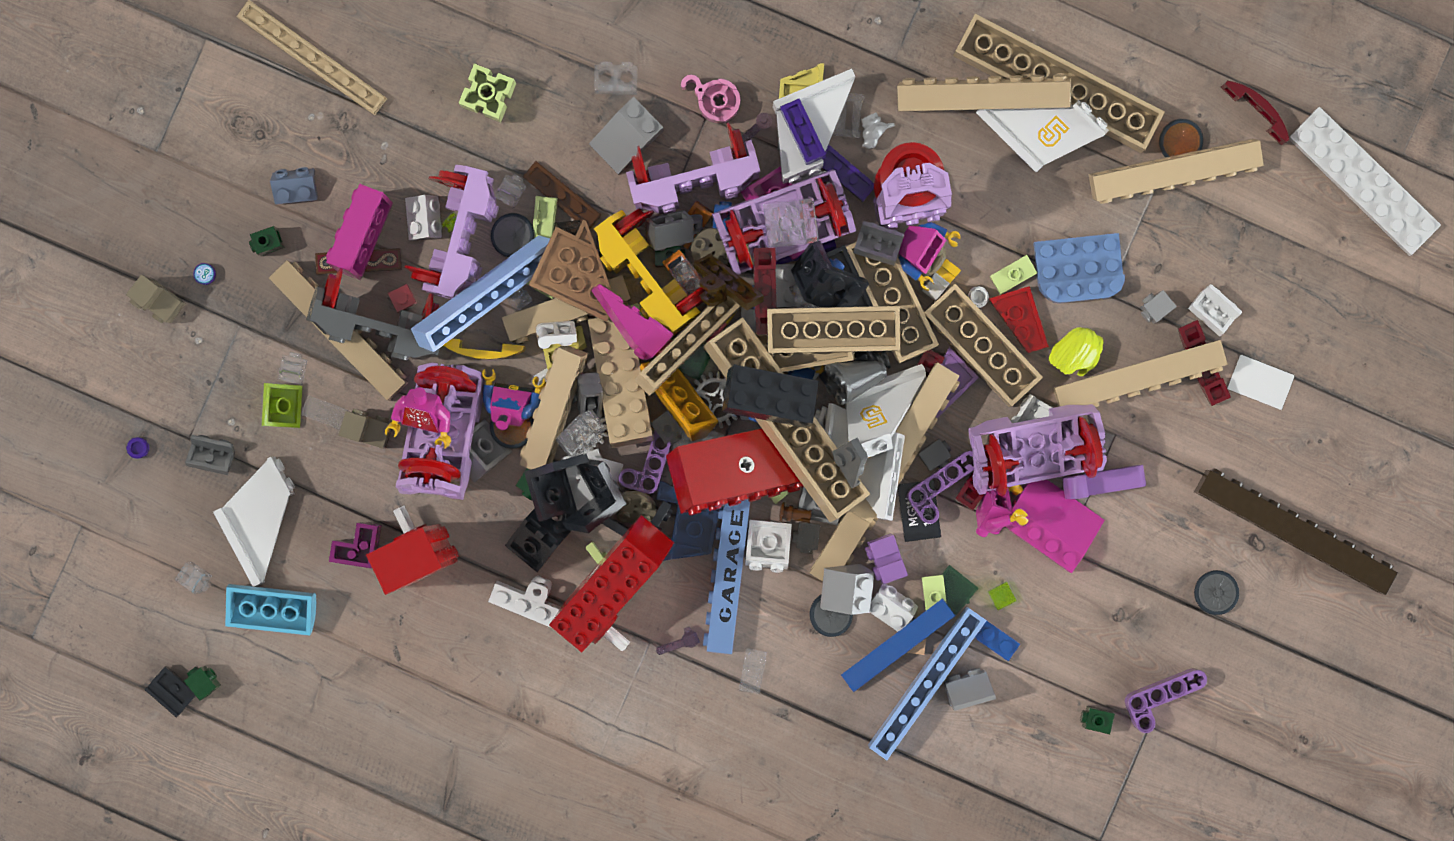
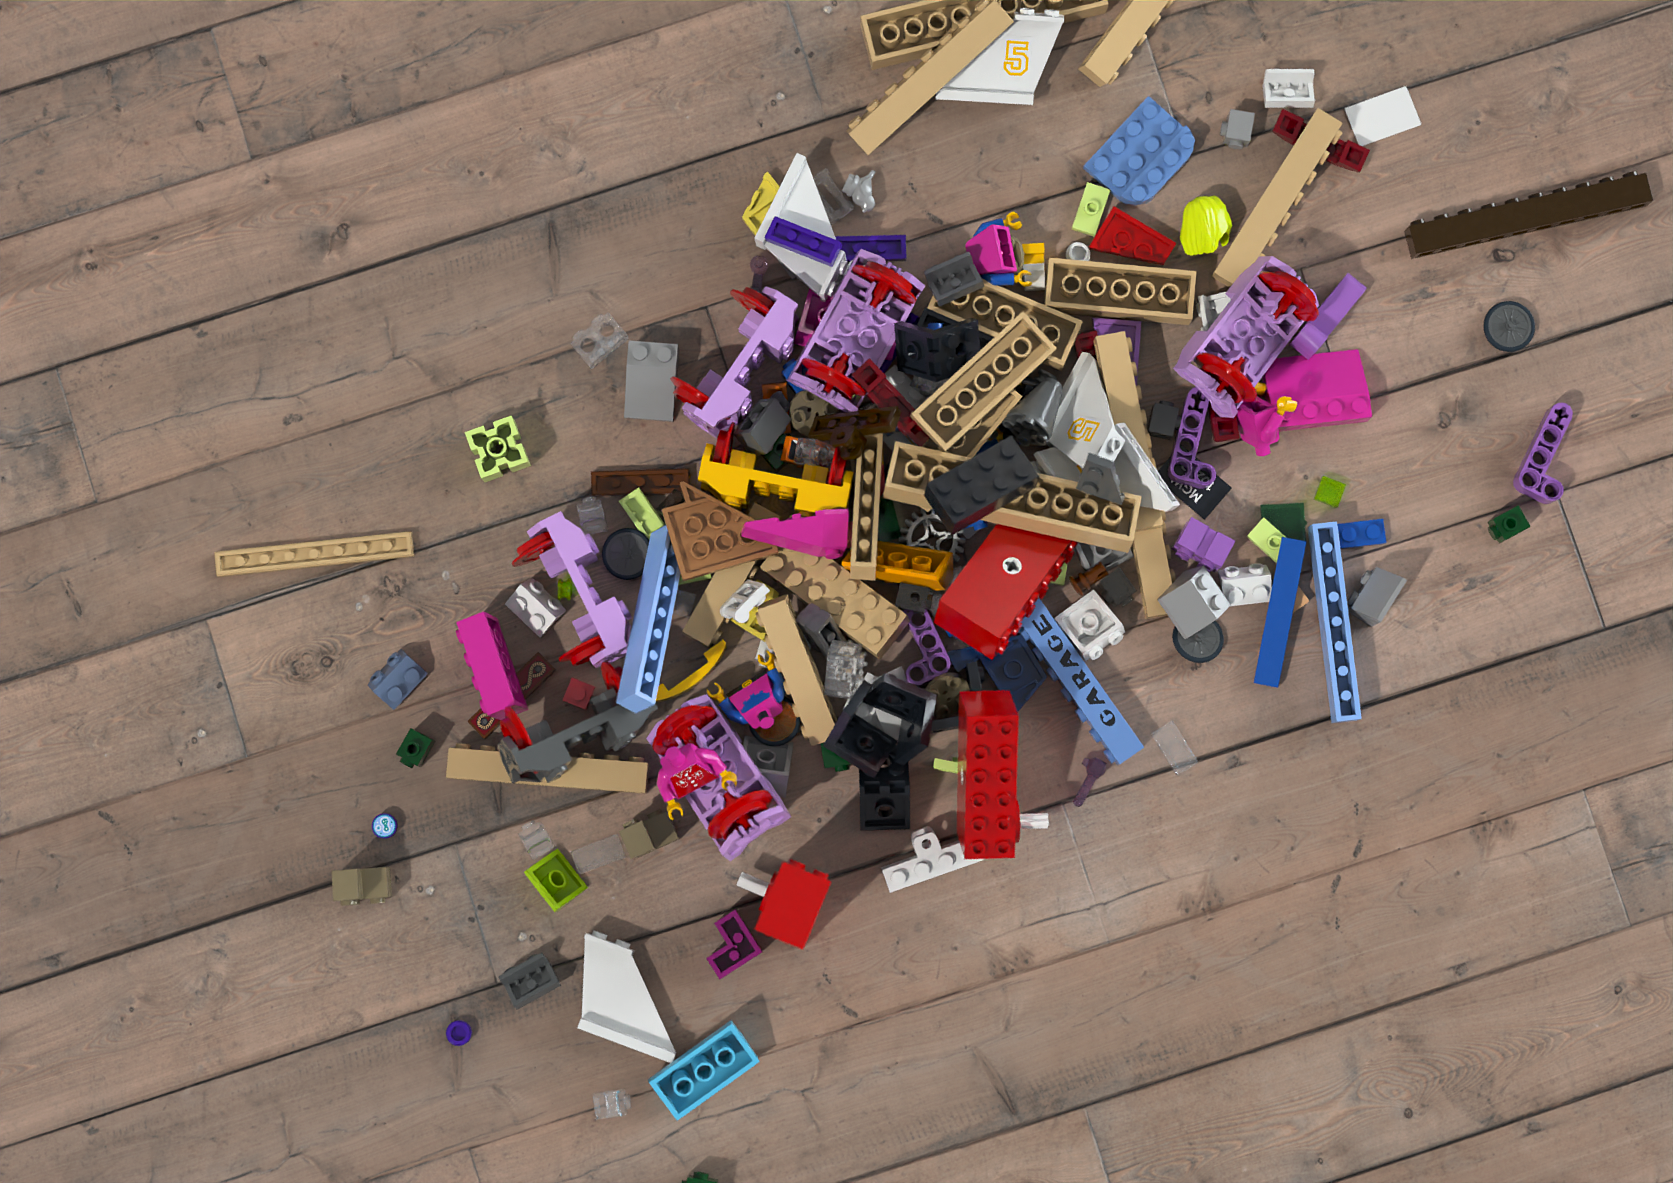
camera: 45 degrees left, 5 degrees down
bright pink piece [681,75,740,123] -> none
clear brick [763,198,819,248] -> none
lavender piece [873,142,952,229] -> none

